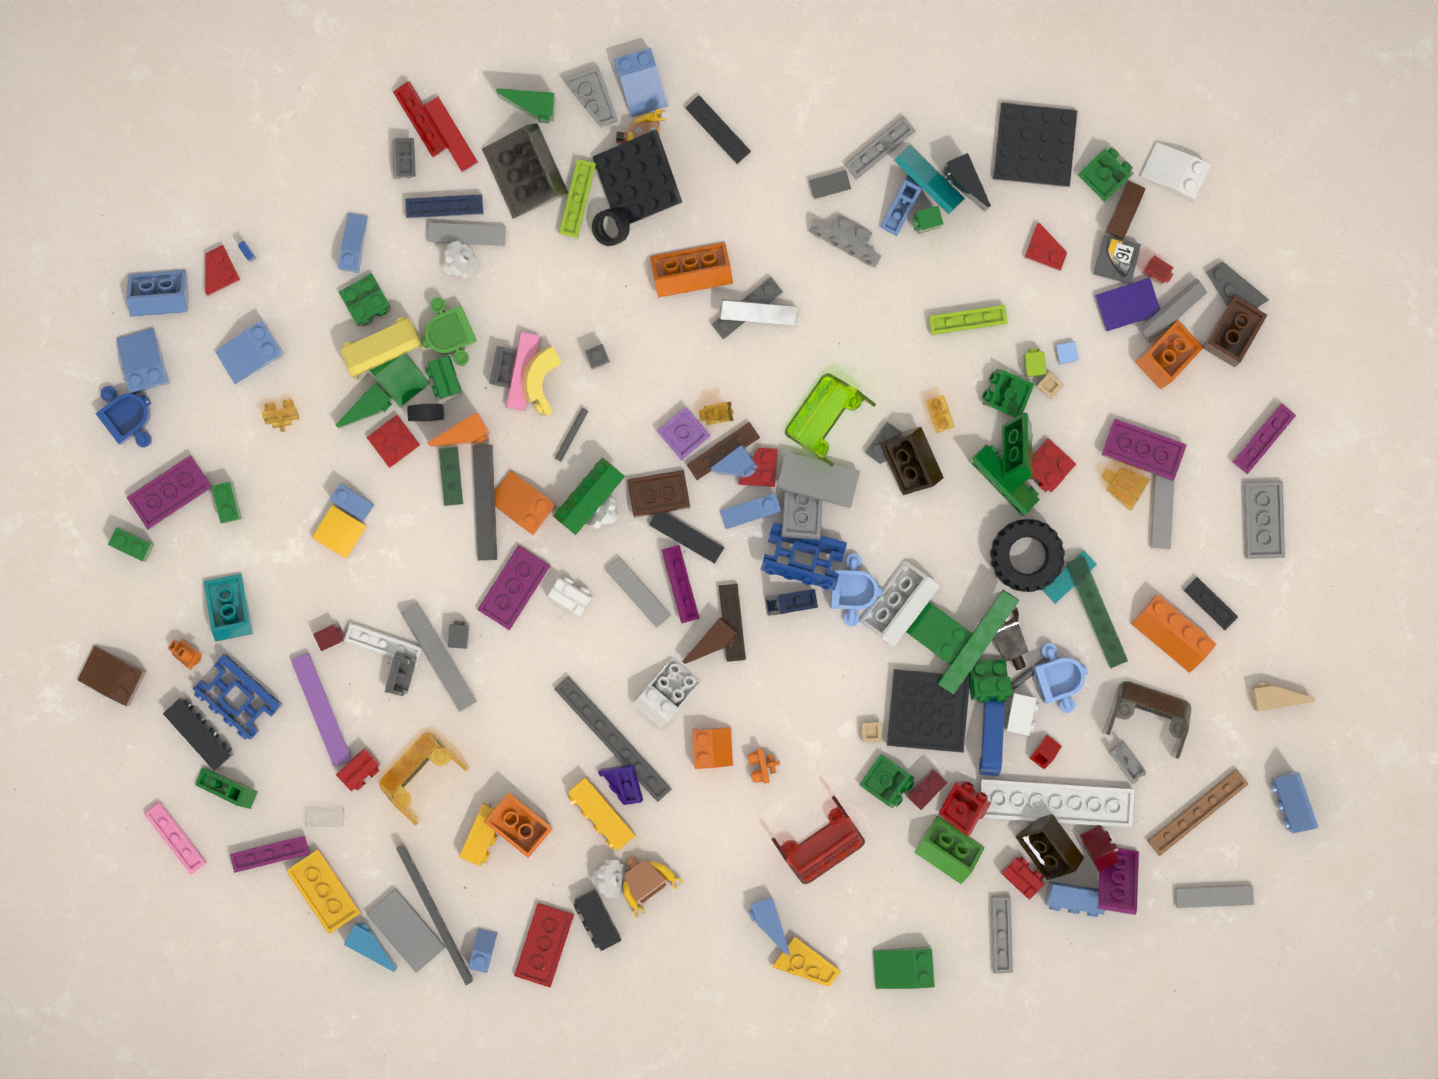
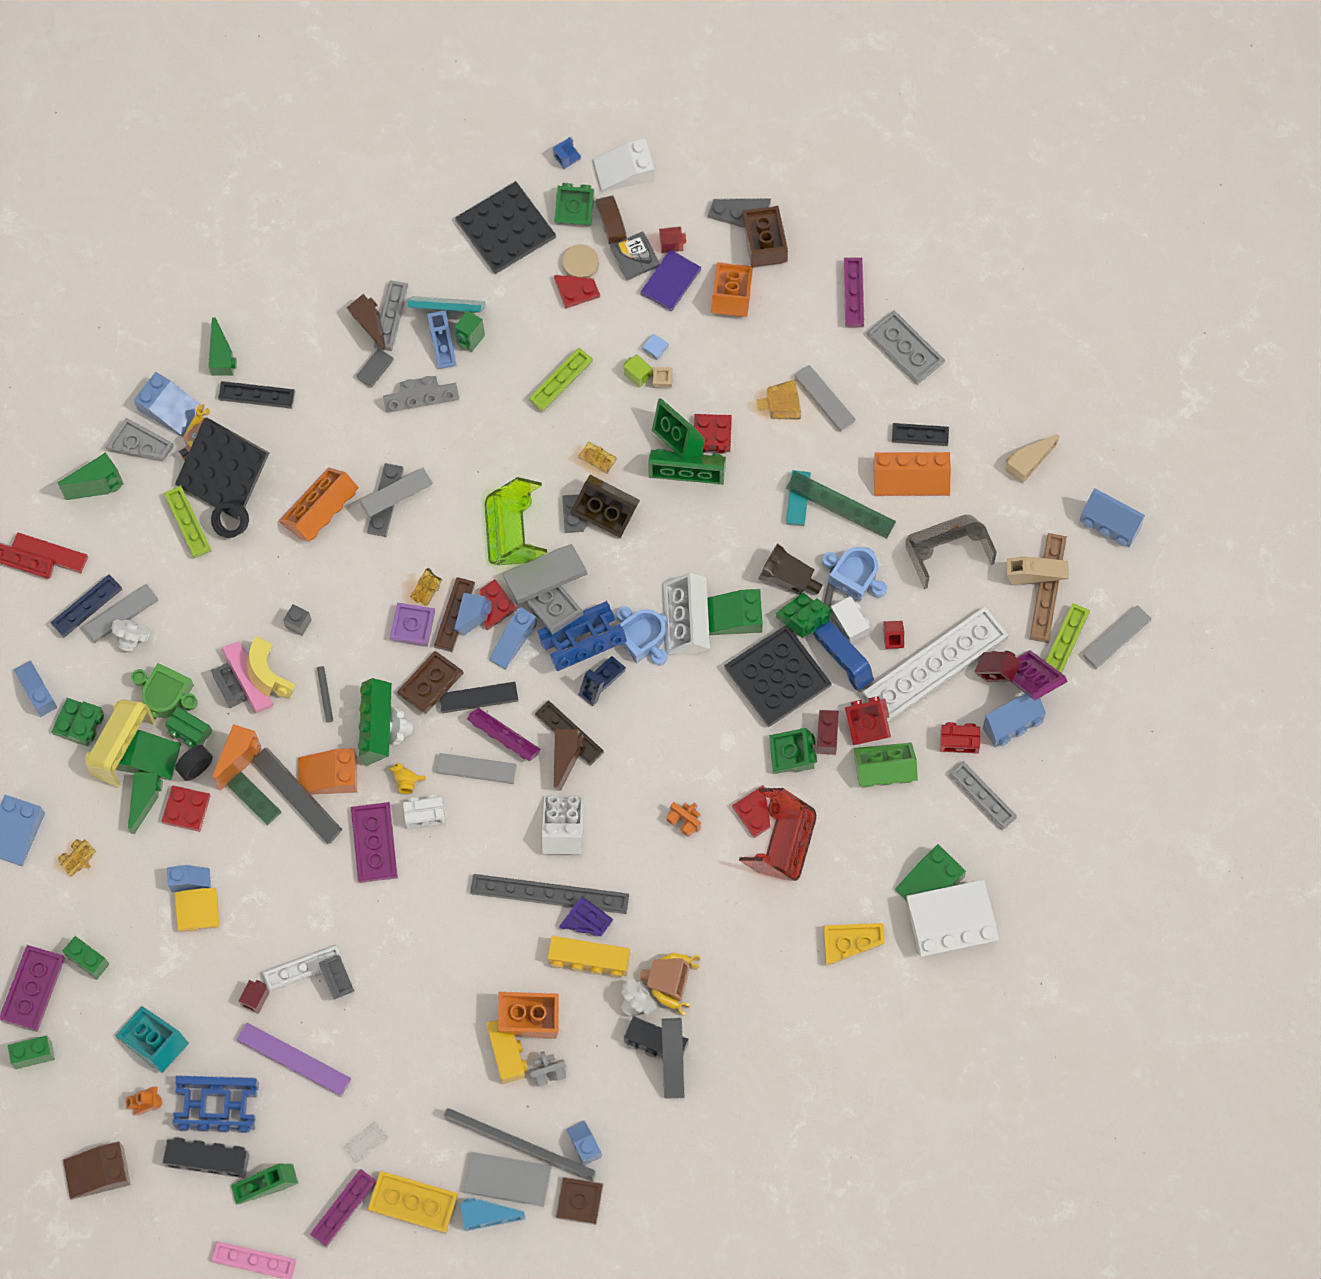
camera: 35 degrees left, 20 degrees down
red brick [336,748,381,792] -> none
clear yellow windscreen [379,732,470,826] -> none
dark grey hinge [392,138,416,179] -> none
light grey tile [401,603,477,712] -> none
dark grey brick [448,621,470,649] -> none
clear smoke slope [482,123,568,219] -> none
red tile [514,902,574,988] -> none
orange slope [693,727,733,769] -> none
medium blue slope [749,898,790,956] -> none
tan plate [861,722,882,742] -> none
green tile [937,589,1019,694] -> none
black slope [943,153,991,211] -> none
green plate [982,369,1034,418] -> none
black tyre [990,519,1065,592] -> none
dark brown slope [1015,814,1084,880] -> none
magenta plate [1101,419,1187,481] -> none
light grey hinge [1108,741,1146,784] -> none
light grey tile [1139,278,1207,343] -> none
none -> green slope [209,317,237,376]
none -> reddish brown slope [346,294,386,350]
none -> yellow animal [389,763,426,794]
none -> light grey hips [529,1051,566,1087]
none -> blue panel [553,137,581,169]
none -> reddish brown tile [556,1177,603,1225]
none -> tan tile [562,244,599,278]
none -> dark grey slope [662,1018,685,1098]
none -> red wing [732,785,770,838]
none -> white slope [906,879,999,957]
none -> tan slope [1007,556,1069,585]
none -> lime plate [1046,603,1090,673]

